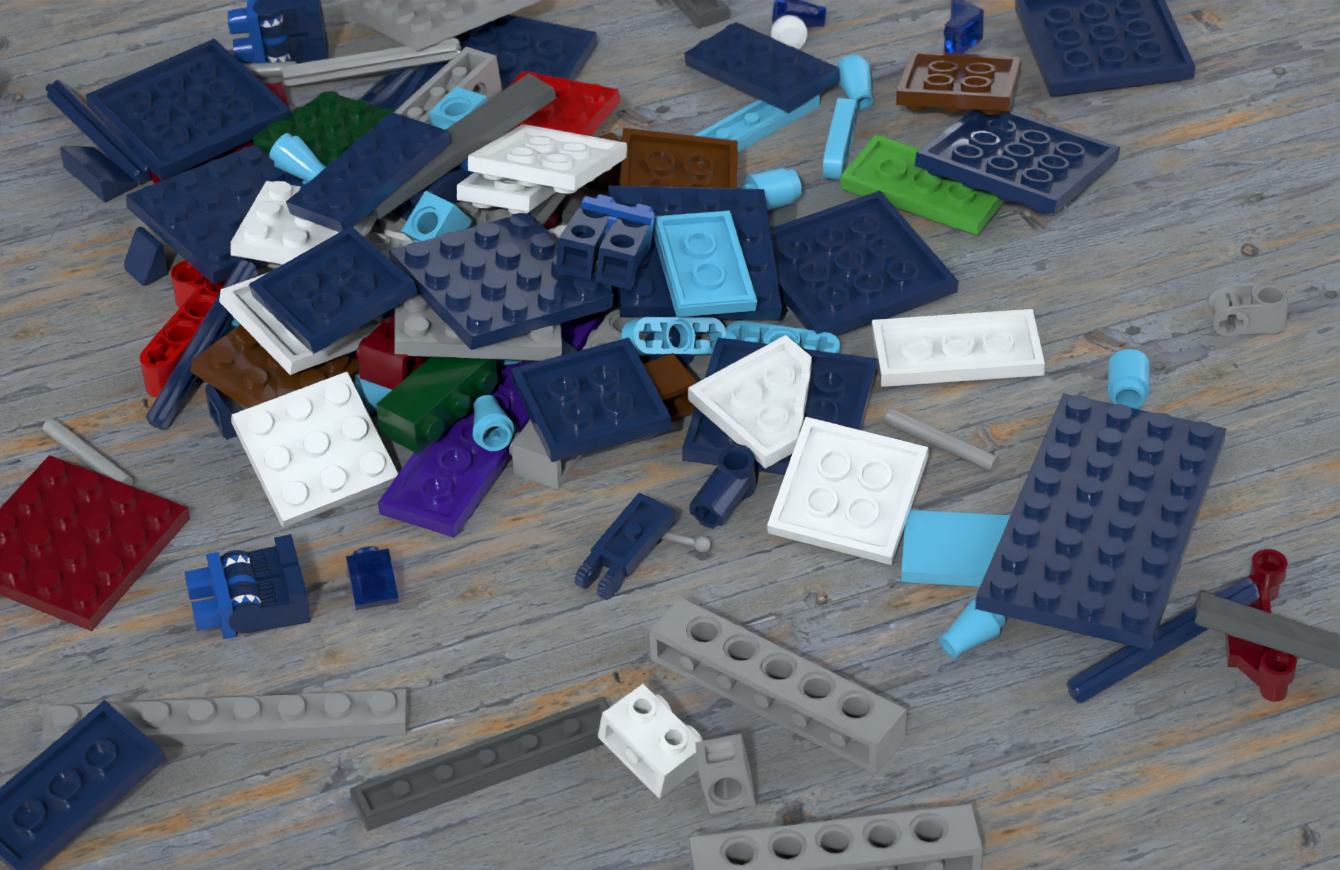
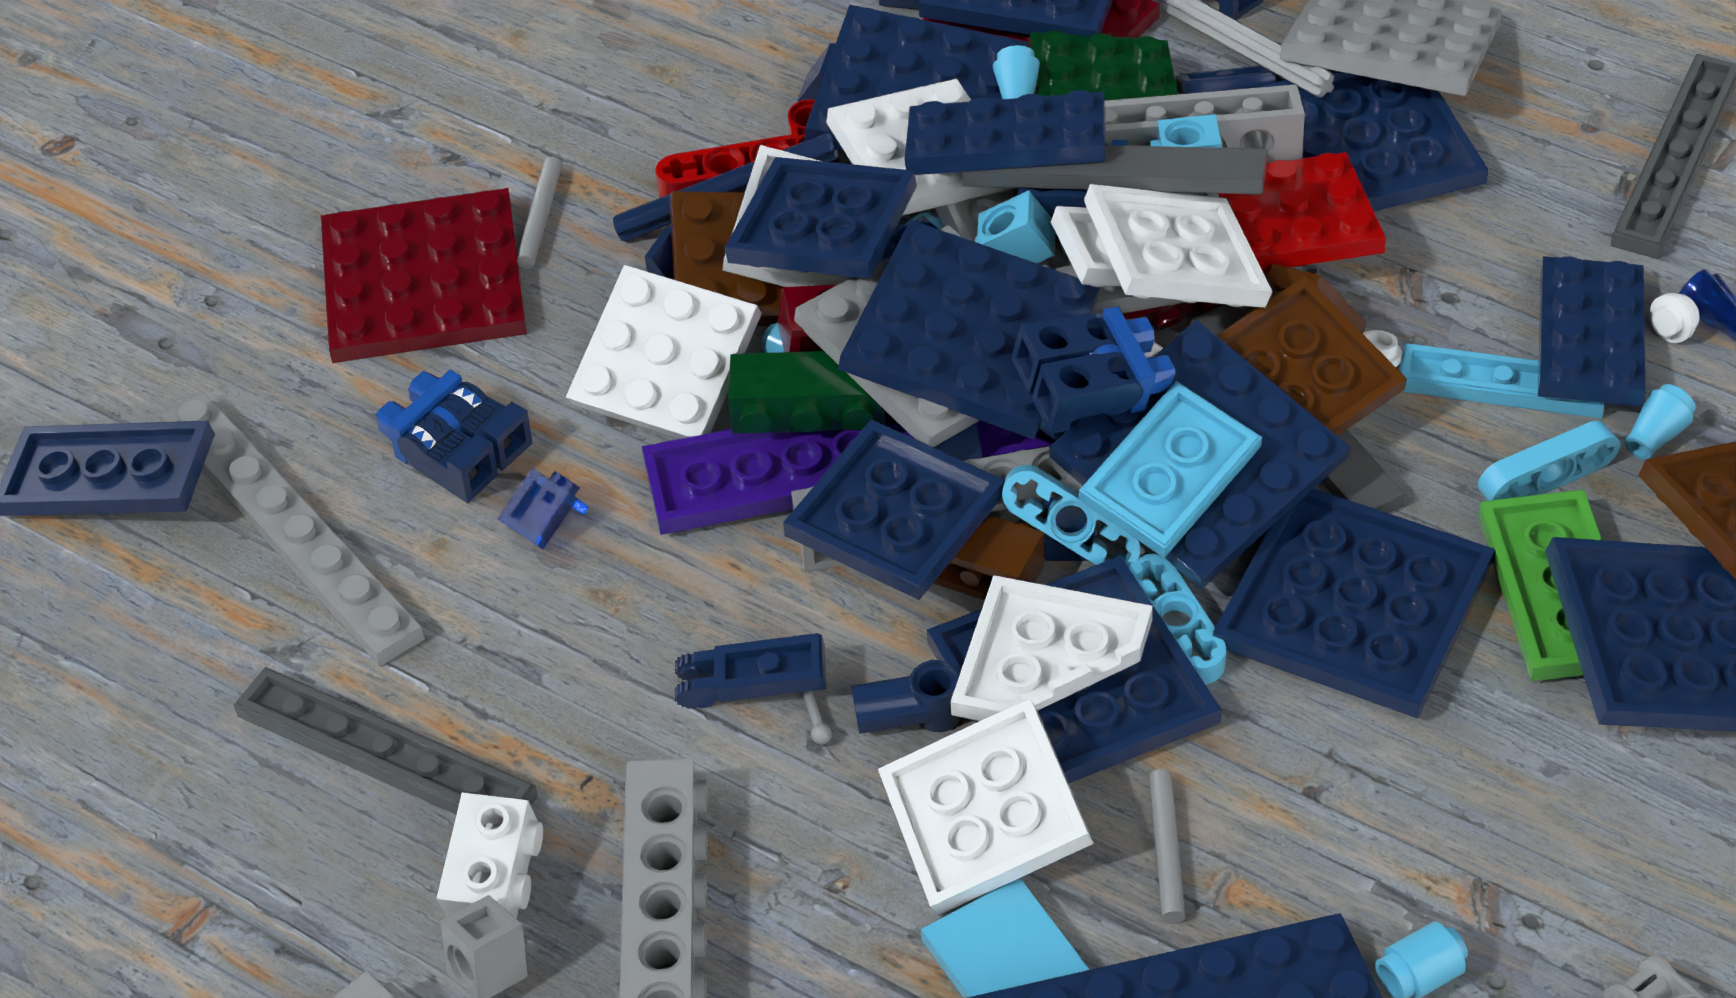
camera: 55 degrees right, 5 degrees up
medium azure cone [473,395,514,451] -> none
medium azure brick [741,167,801,211] -> none
white plate [872,309,1045,387] -> none

